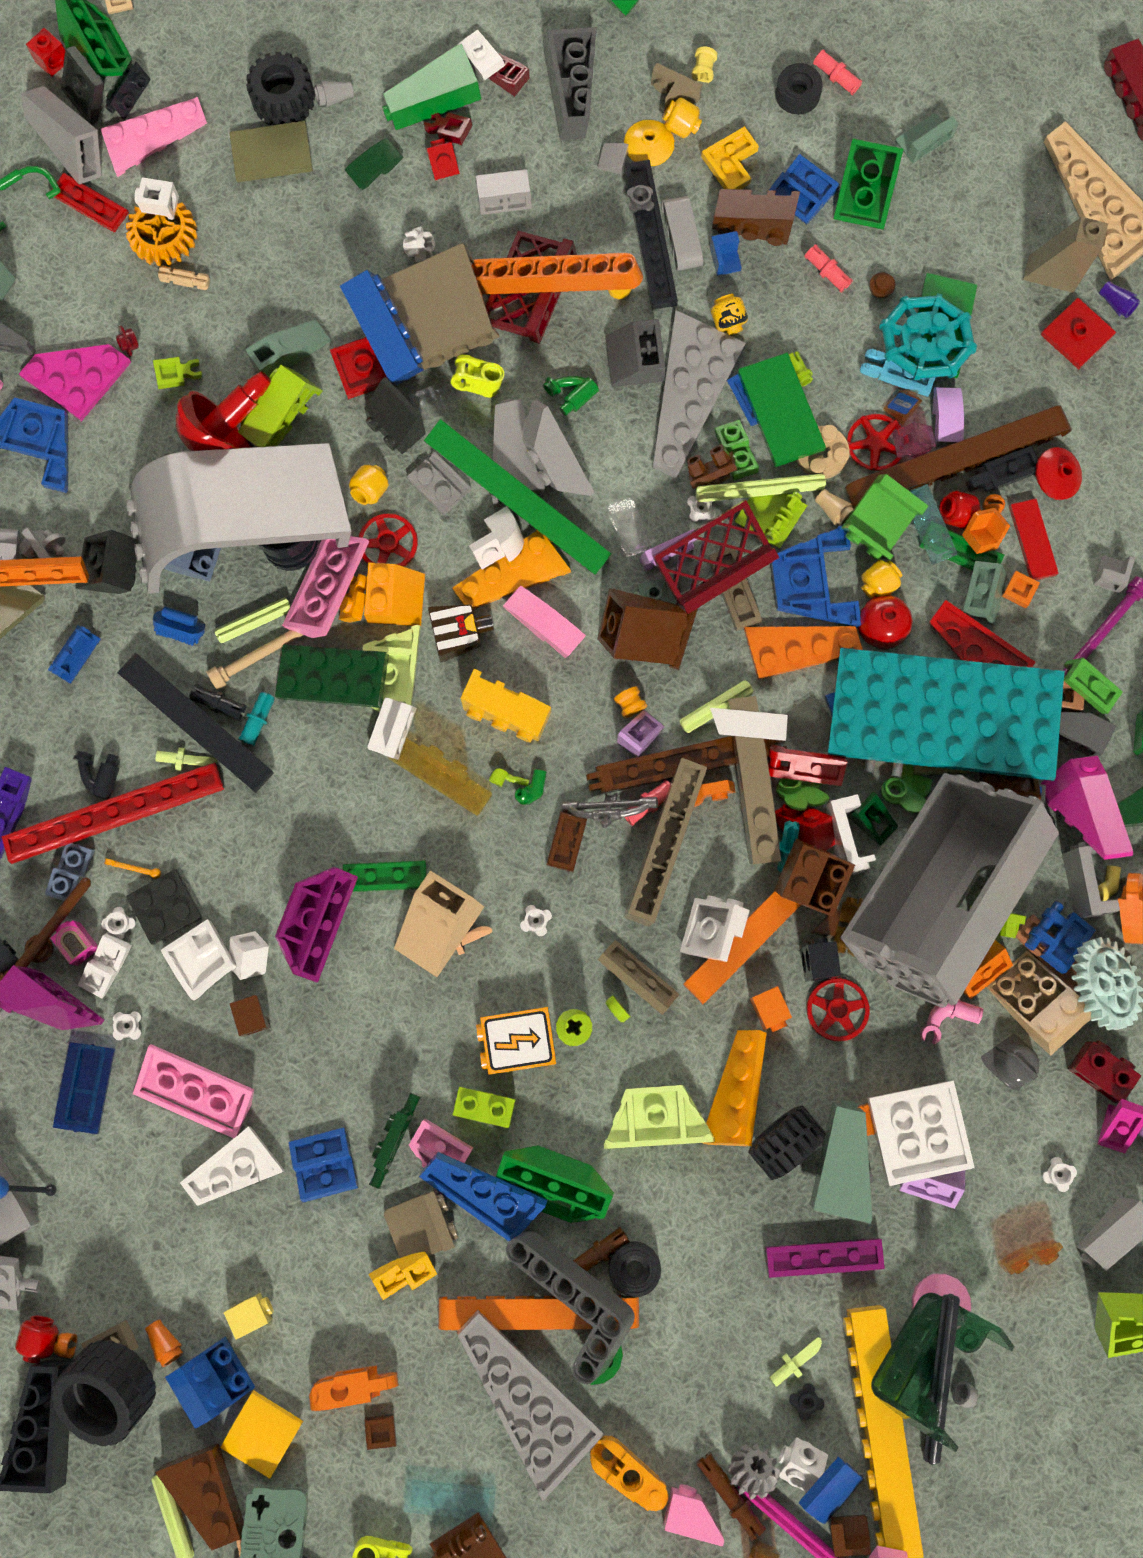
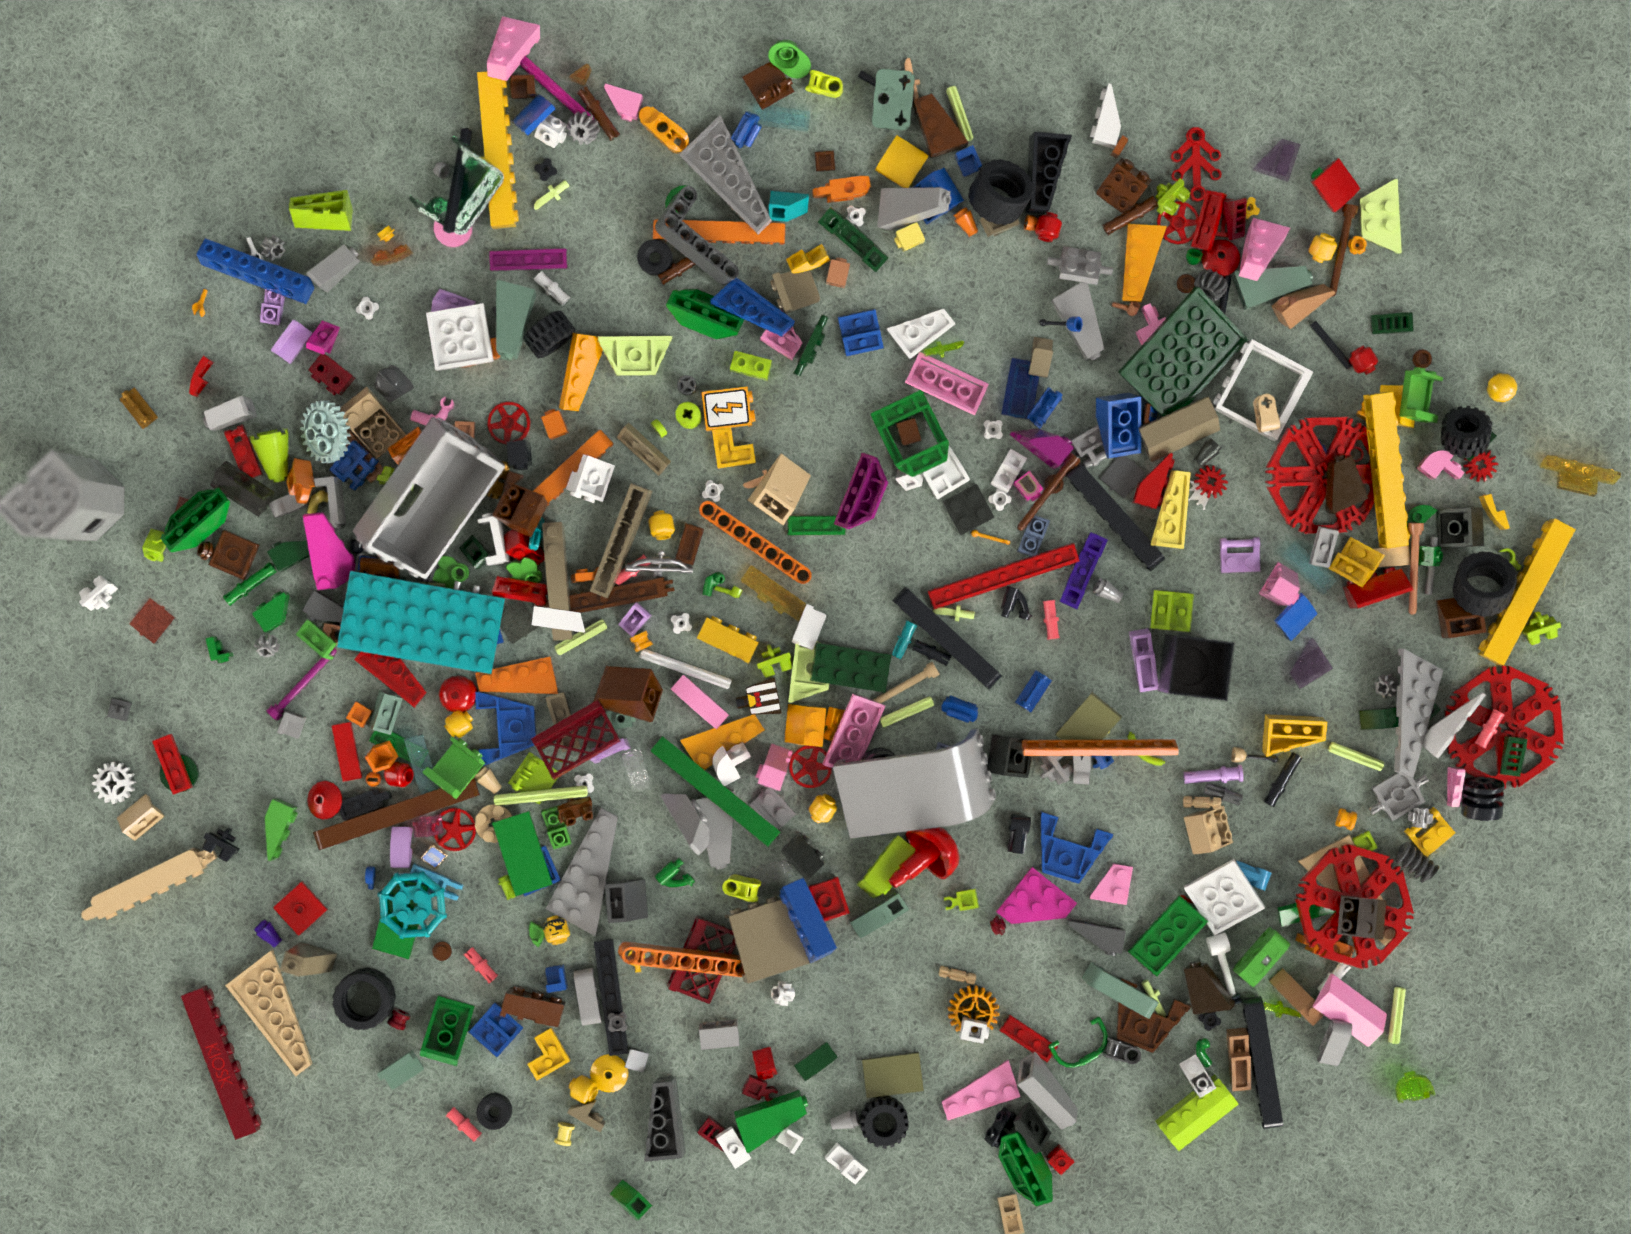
camera: 175 degrees left, 10 degrees up
none -> bright green slope [265,798,298,862]
none -> black tyre [332,968,396,1030]
none -> blue piece [365,866,376,890]
none -> yellow plate [377,225,395,242]
none -> dark red wheel [387,1008,411,1030]
none -> nougat plate [455,421,475,439]
none -> bright green tile [529,921,545,948]
none -> white pin [534,271,570,306]
none -> white axle [640,649,732,689]
none -> yellow head [648,510,675,540]
none -> white plate [671,613,692,634]
none -> dark grey wheel [677,375,697,395]
none -> orange beam [699,501,811,584]
none -> yellow plate [712,428,756,469]
none -> blue piece [731,111,762,148]
none -> bright pink wedge [756,743,793,791]
none -> lime hips [757,644,792,678]
none -> teal slope [769,191,809,222]
none -> white panel [775,1125,804,1154]
none -> dark green slope [818,207,889,272]
none -> white slope [825,1143,868,1185]
none -> nougat brick [826,258,850,288]
none -> white plate [846,206,866,227]
none -> green wedge [870,390,949,478]
none -> light grey slope [877,187,951,231]
none -> clear neon green piece [923,341,964,358]
none -> blue panel [955,145,982,177]
none -> black piece [1007,814,1031,854]
none -> blue hinge [1027,387,1063,429]
none -> dark tan slope [1028,337,1053,378]
none -> coral pin [1043,600,1060,640]

